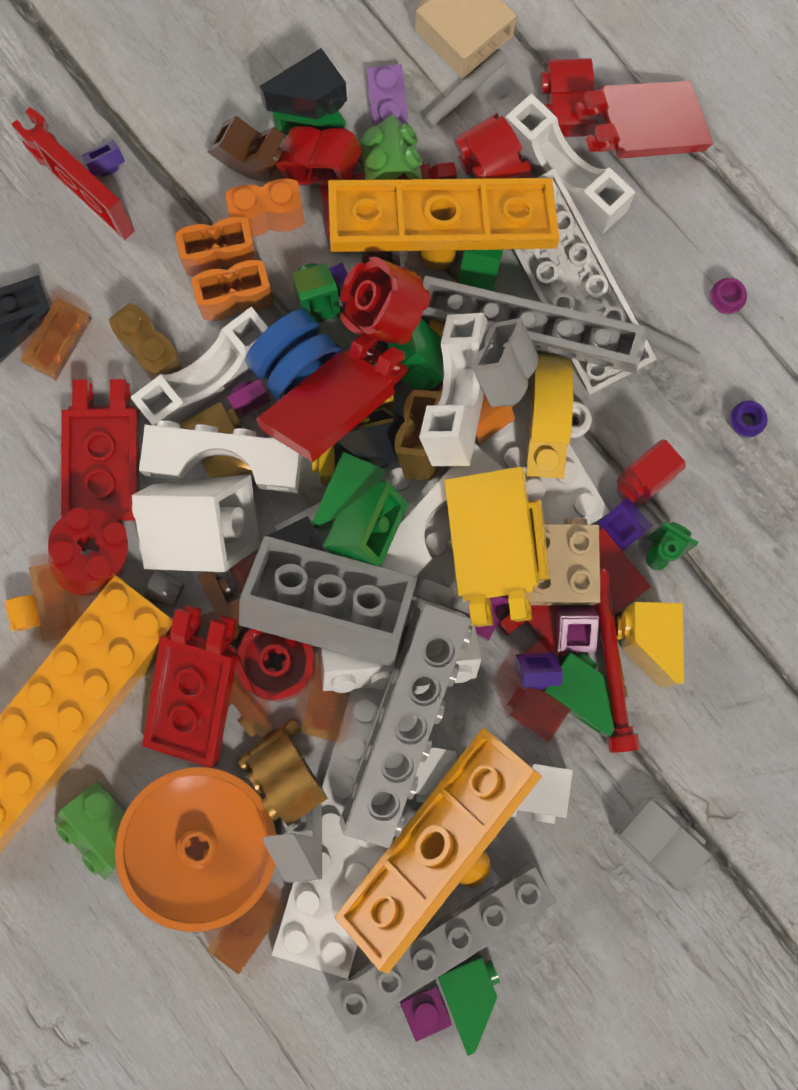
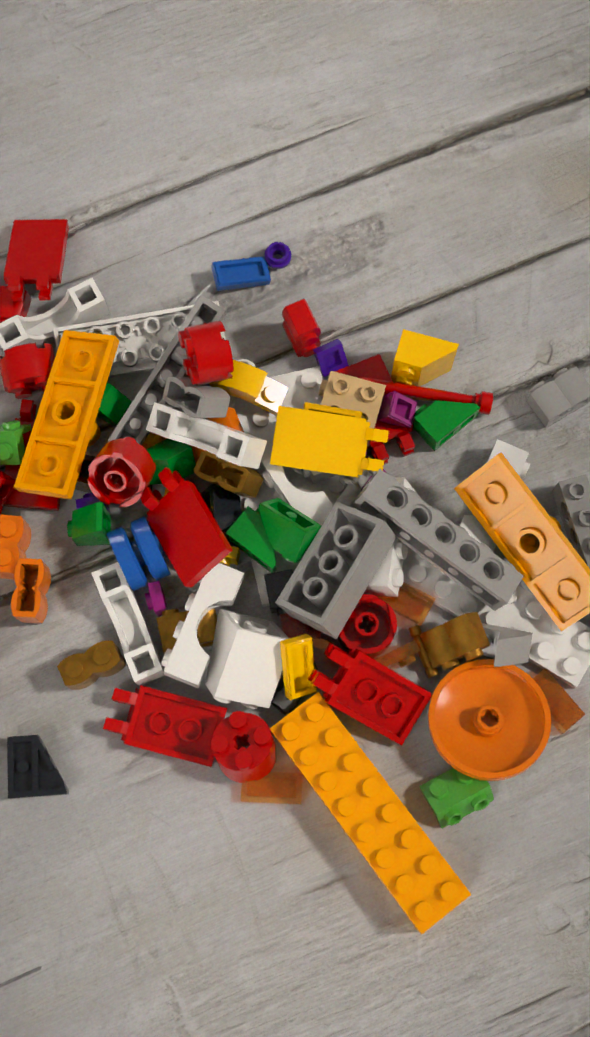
camera: 70 degrees left, 5 degrees down
light orange hose [4,595,41,632] -> none
clear orange plate [20,298,92,381] -> none
orange brick [191,260,274,321] -> none
clear red brick [506,686,570,743] -> none
dark purple plate [514,653,563,689] -> none
green hinge [646,522,699,570] -> none
magenta plate [710,278,747,315] -> none
none -> red brick [178,320,234,386]
none -> blue tile [211,256,271,291]
none -> yellow tile [280,634,317,700]

